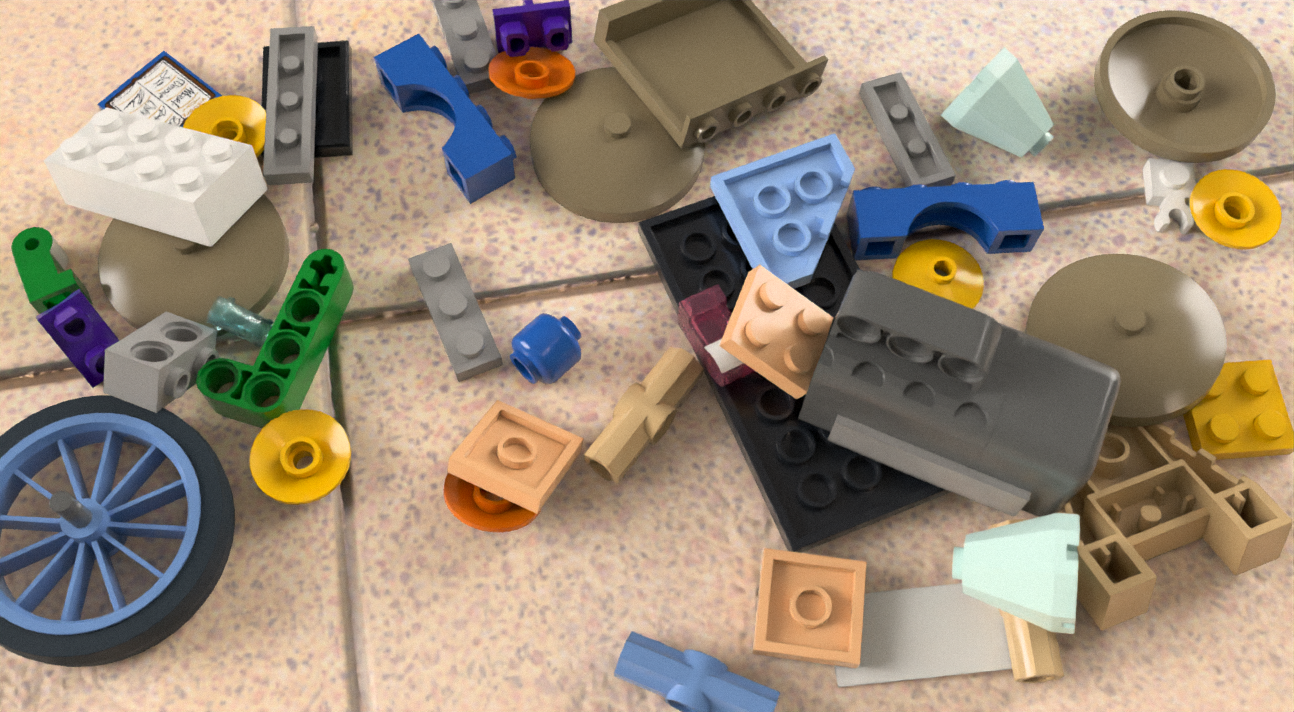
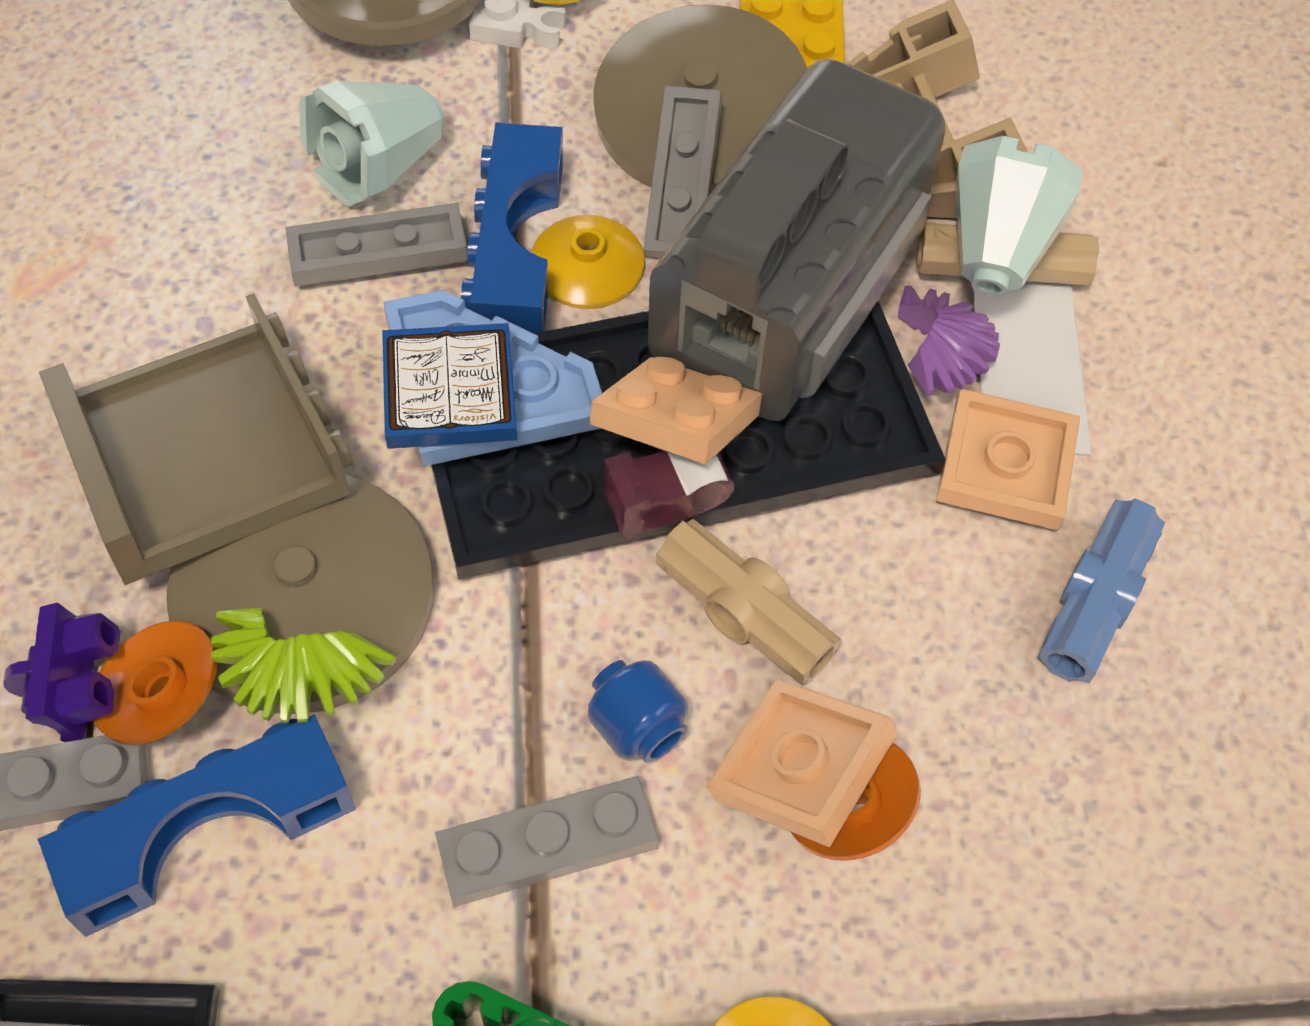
camera: 85 degrees left, 5 degrees down
none -> lime hair [210,608,396,723]
none -> tile [382,323,517,449]
none -> light grey plate [643,86,723,258]
none -> medium lavender hair [898,285,1000,396]

